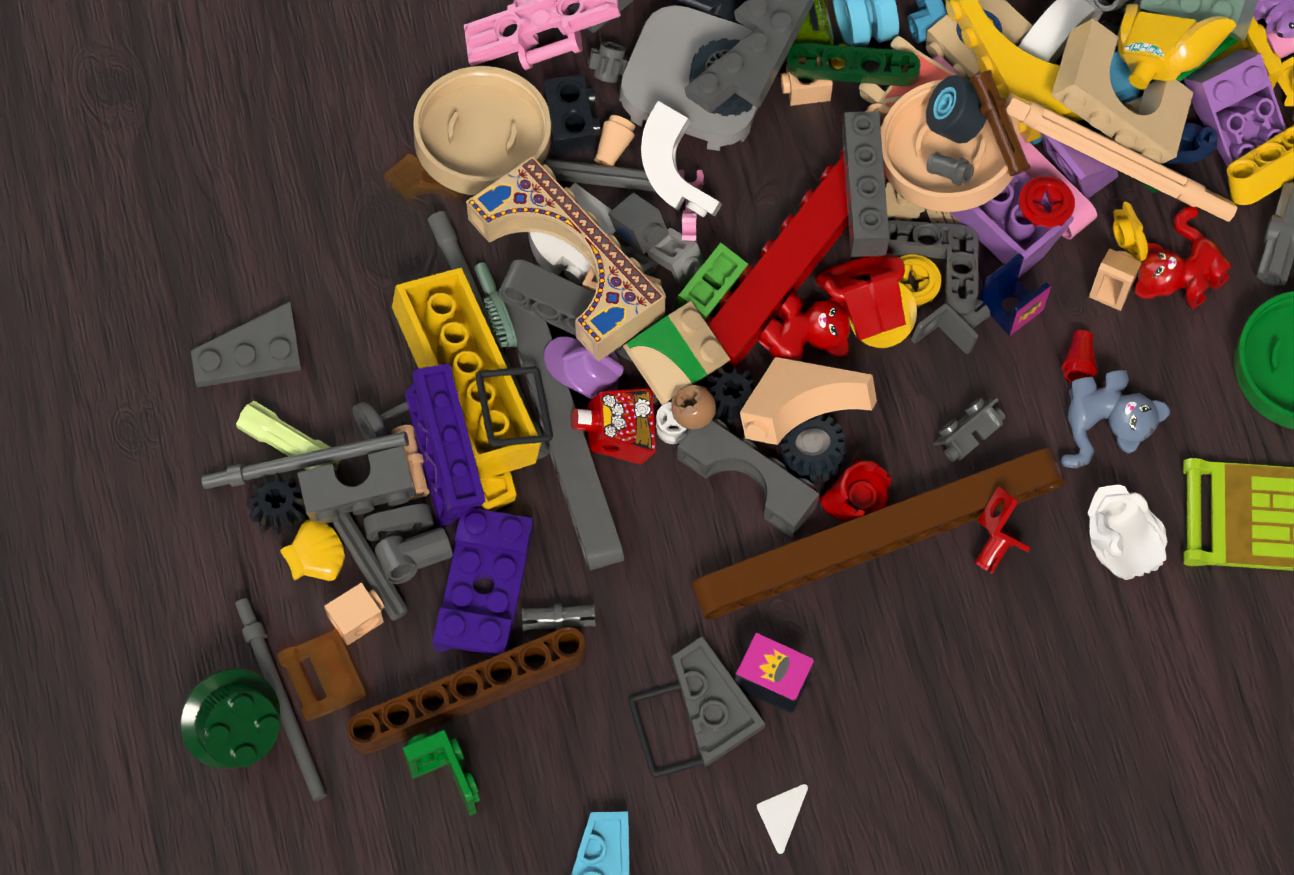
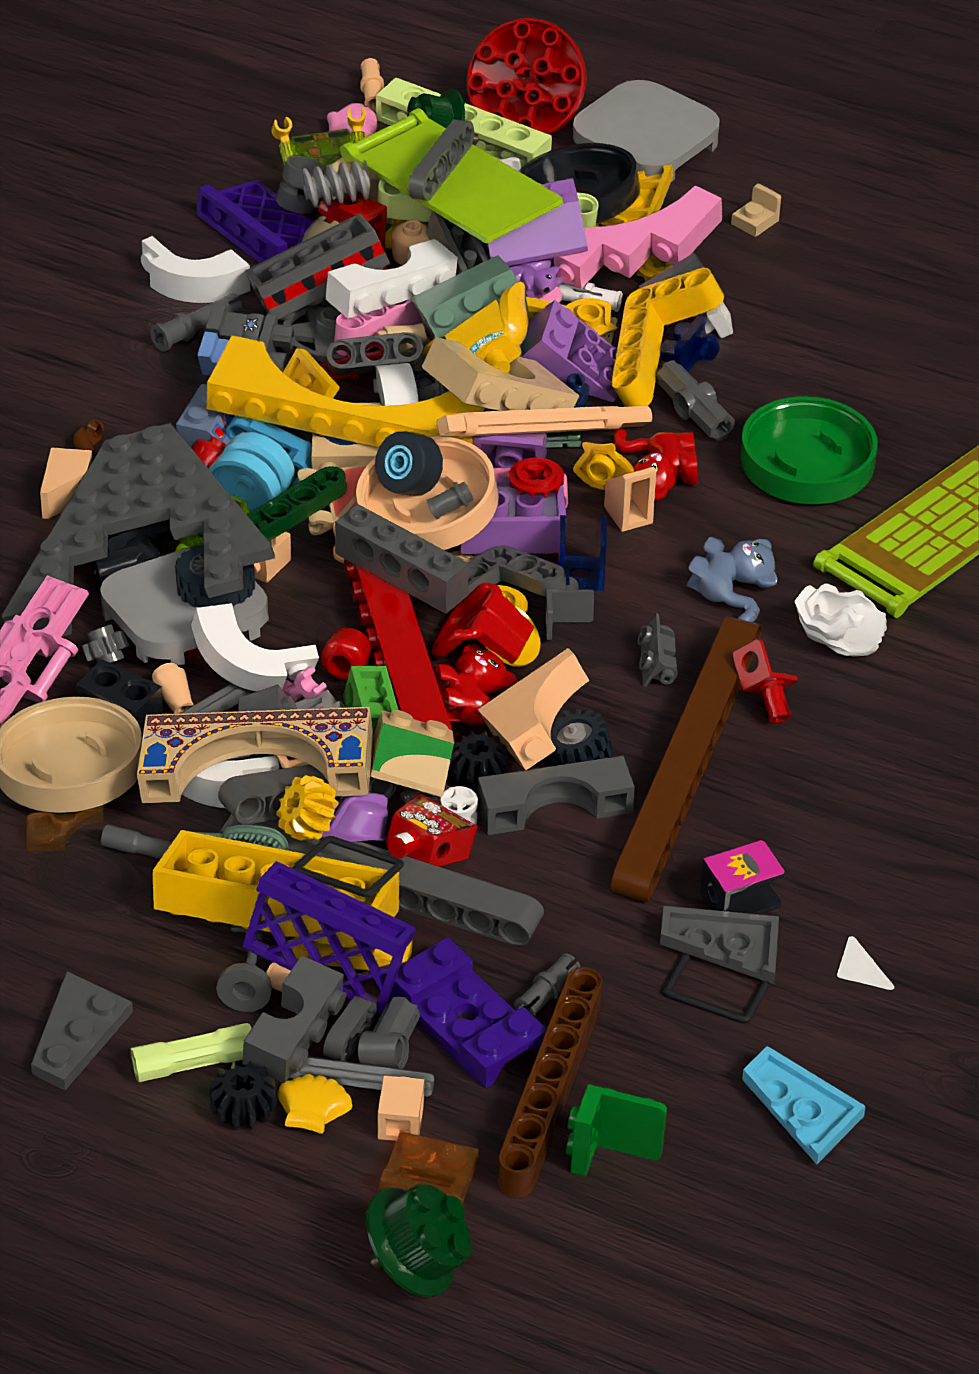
camera: 50 degrees left, 25 degrees down
dark grey bar [201,432,409,489] -> none
dark grey bar [235,598,327,801] -> none
medium nougat piece [671,385,716,430] -> none
red hair [820,458,892,522] -> none
reddish brown pin [971,70,1031,176] -> none
red cone [1062,330,1097,383] -> none
none -> yellow gear [276,775,339,842]
none -> red head [321,628,372,681]

